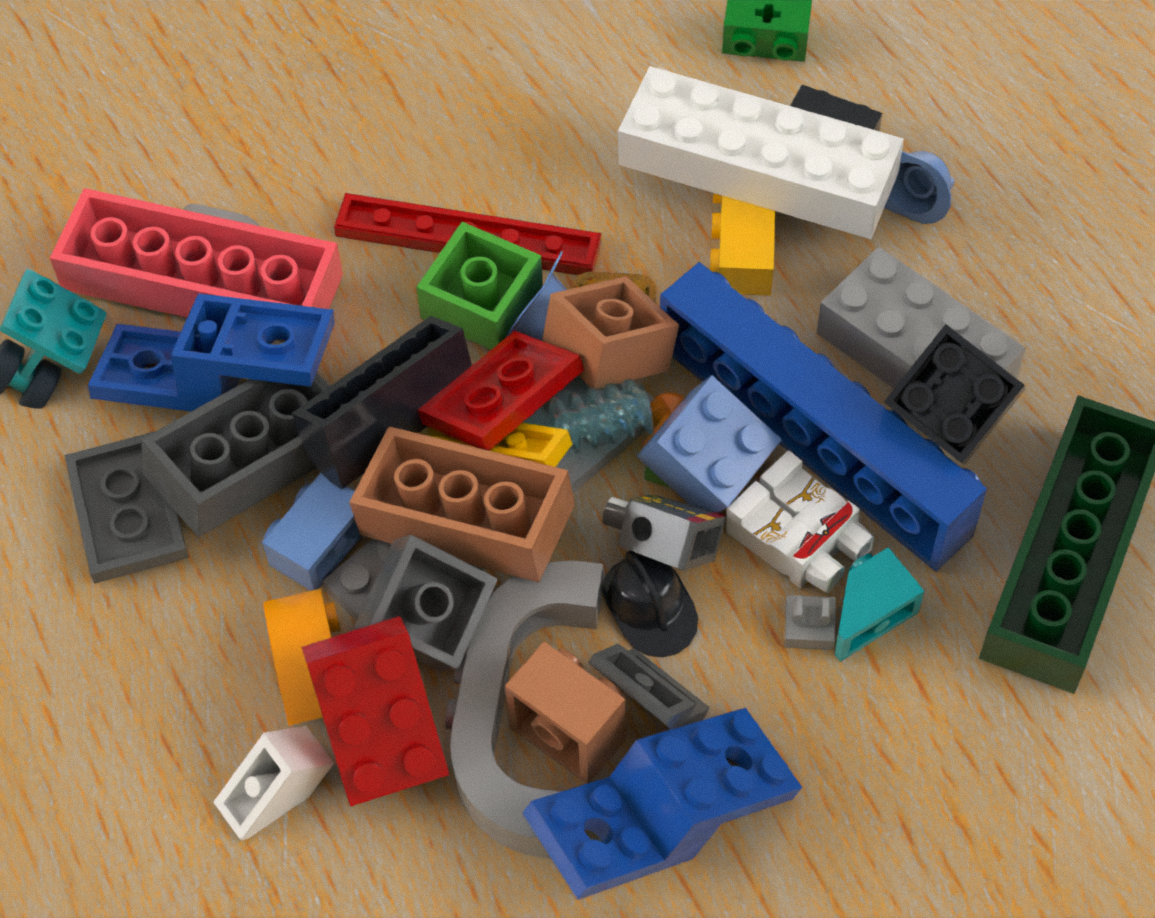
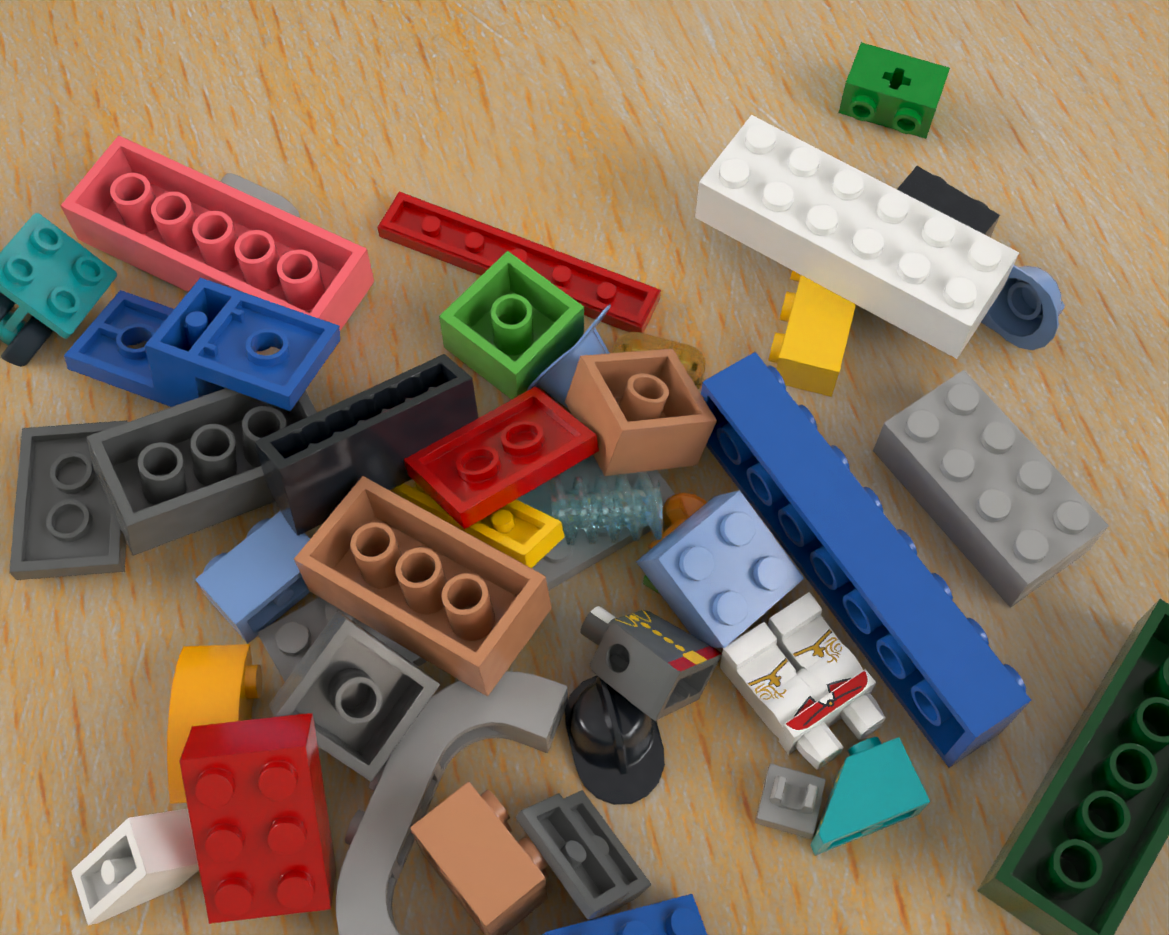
camera: 10 degrees right, 5 degrees up
black brick [884,324,1025,464] -> none

